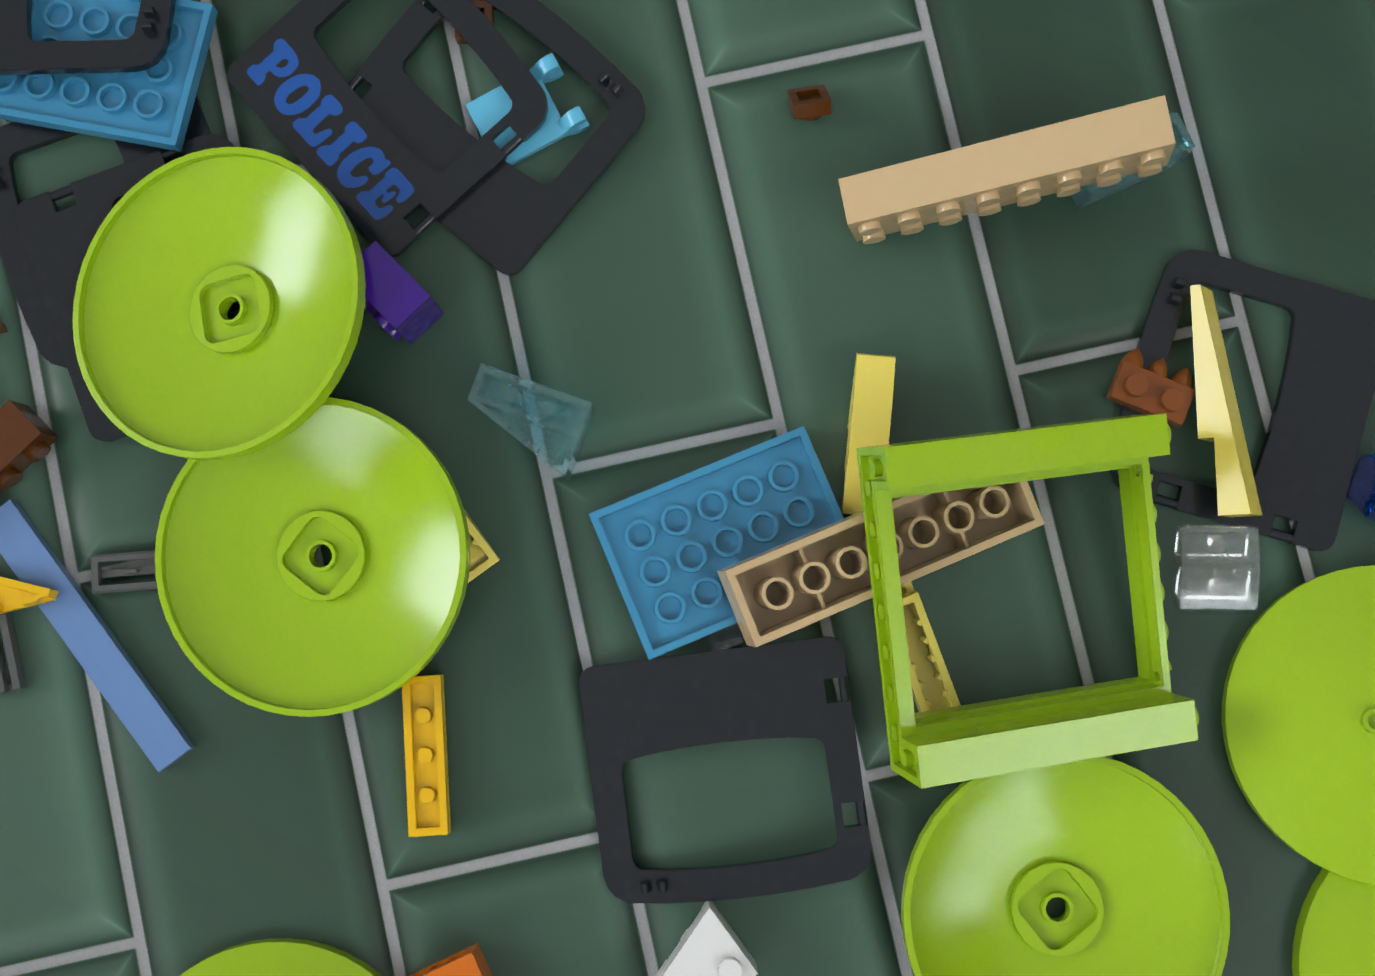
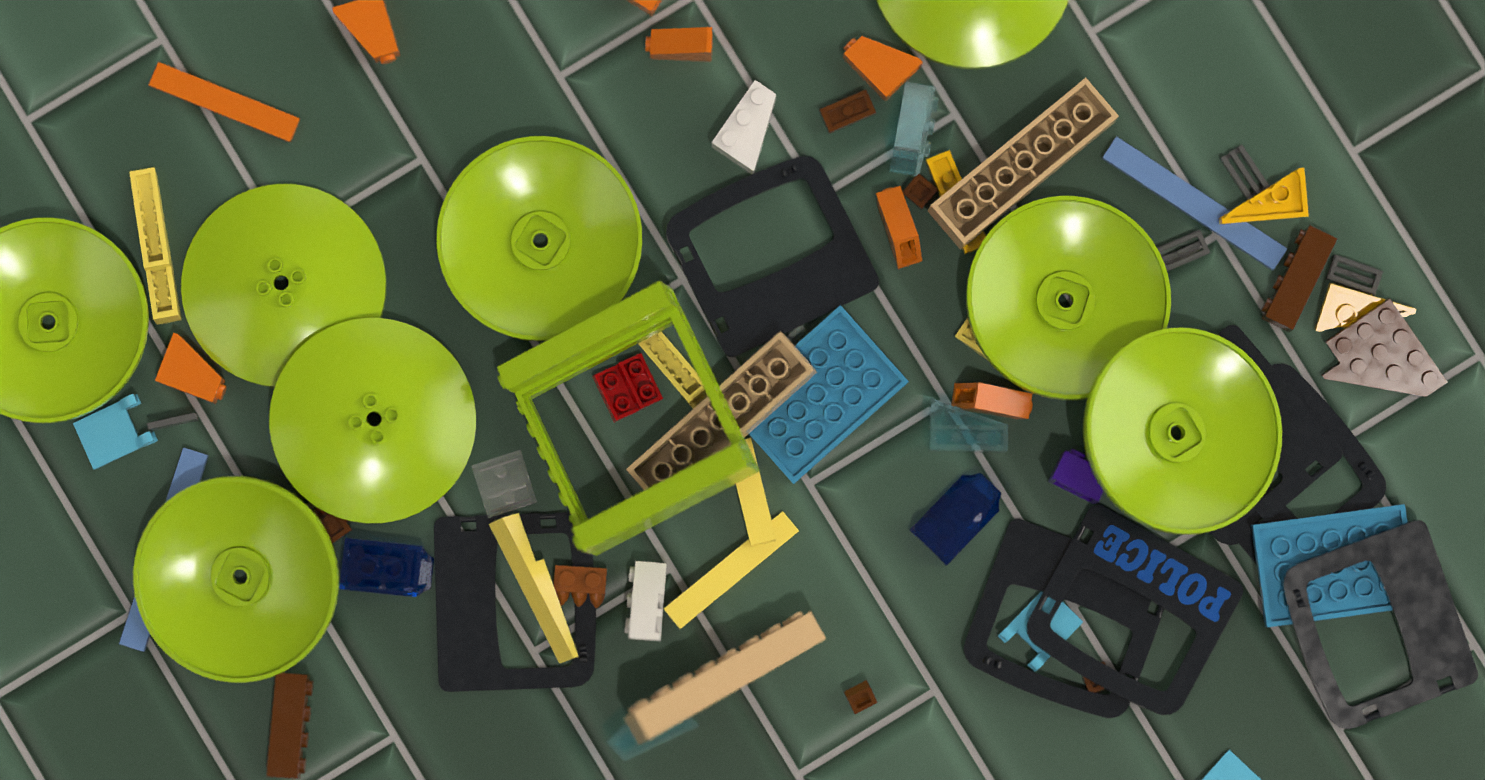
camera: 160 degrees right, 0 degrees up
none -> red slope [592,353,663,423]
none -> white wedge [625,561,667,641]
none -> light yellow slope [664,511,799,629]
none -> reddish brown plate [819,90,876,134]
none -> orange slope [876,186,922,269]
none -> clear light blue wedge [889,82,939,176]
none -> reddish brown plate [903,173,938,210]
none -> clear blue slope [909,472,1002,566]
none -> tan brick [928,78,1119,250]
none -> orange slope [951,382,1033,419]

